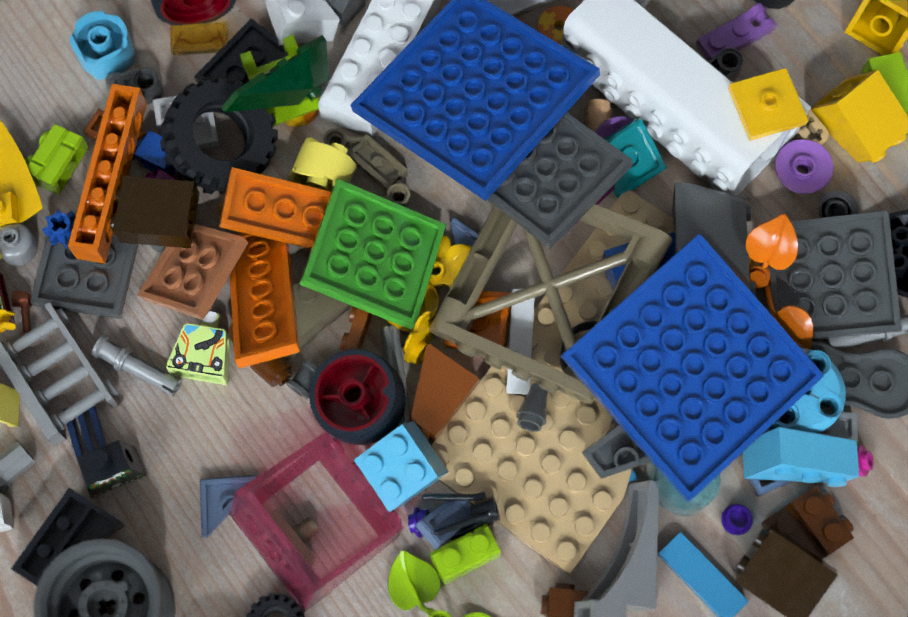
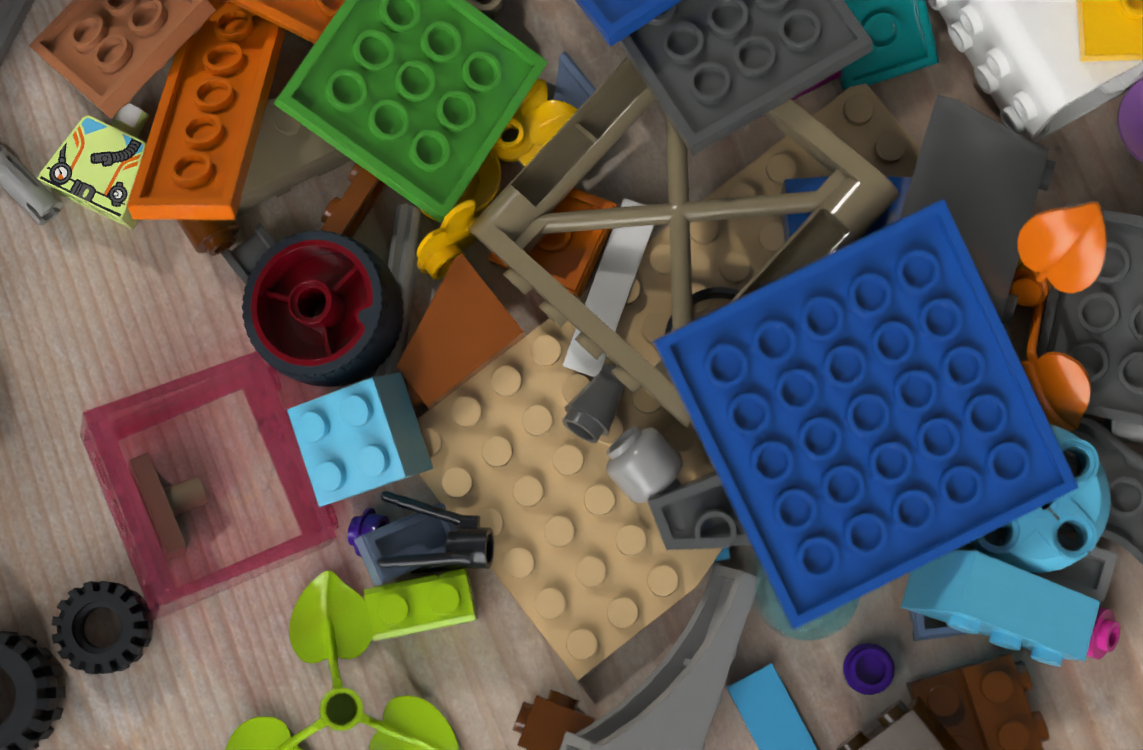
camera: 20 degrees right, 10 degrees up
sand blue tile [200,475,259,538] -> none
none -> light grey head [606,426,683,503]

